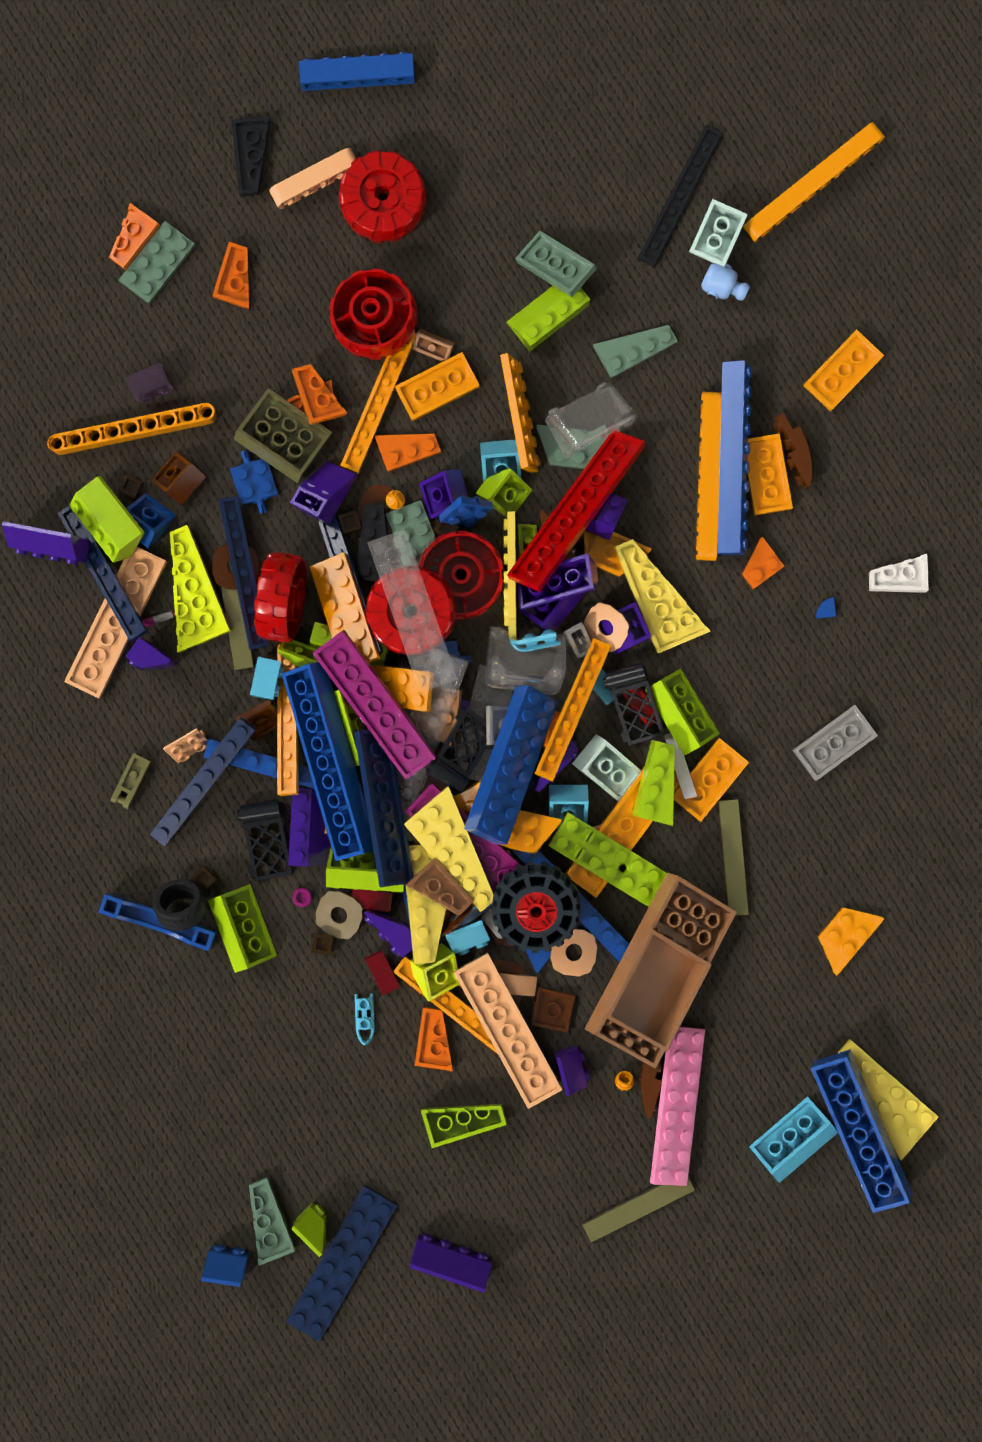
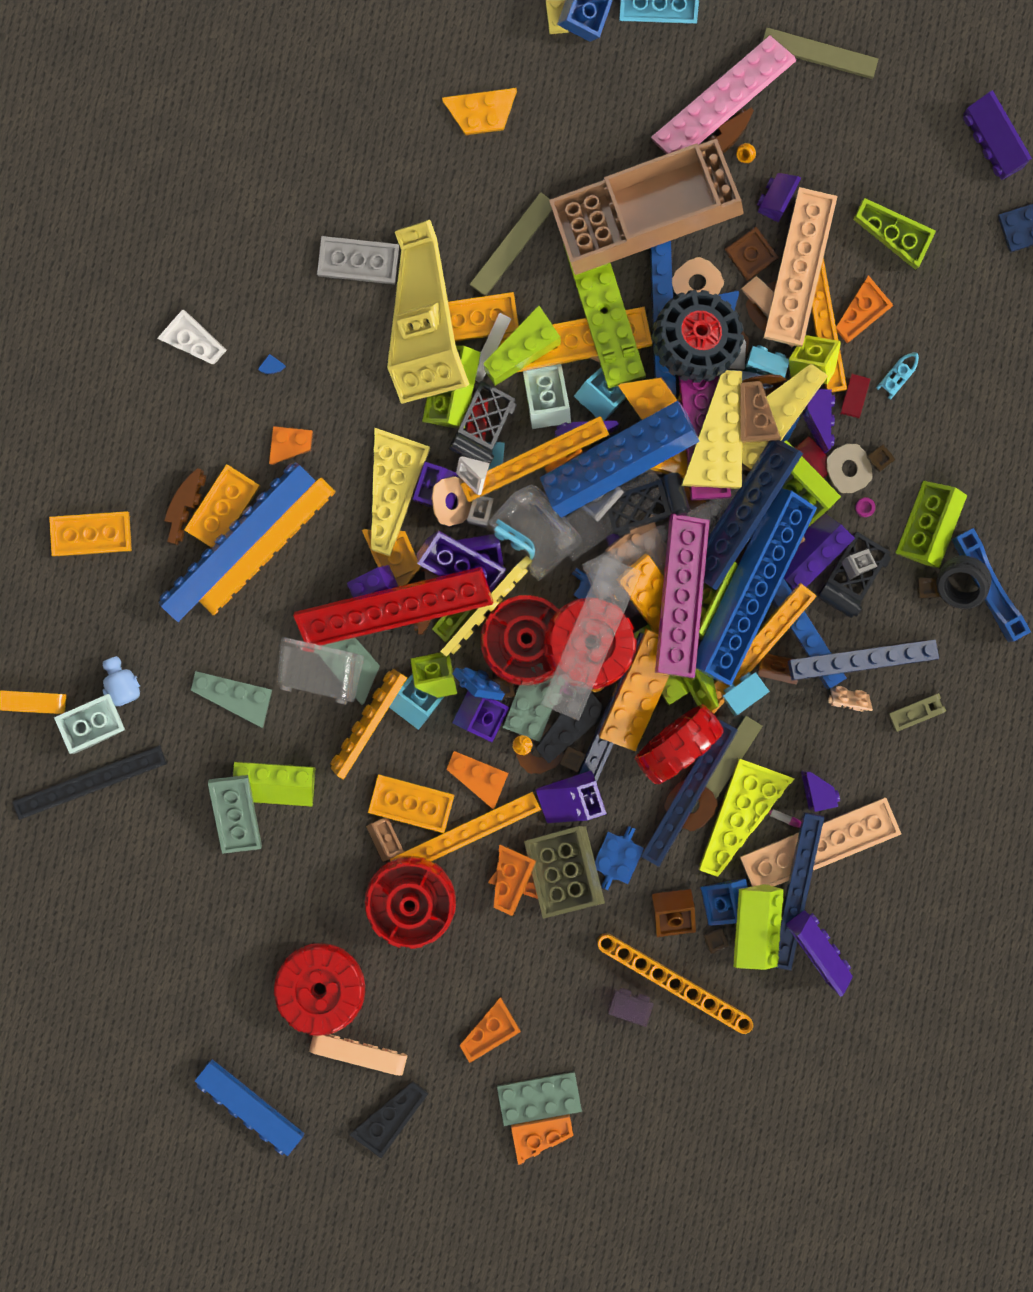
camera: 135 degrees left, 0 degrees up
none -> light yellow wing [387,220,469,404]
none -> white slope [456,456,490,495]
none -> light grey slope [841,549,877,579]

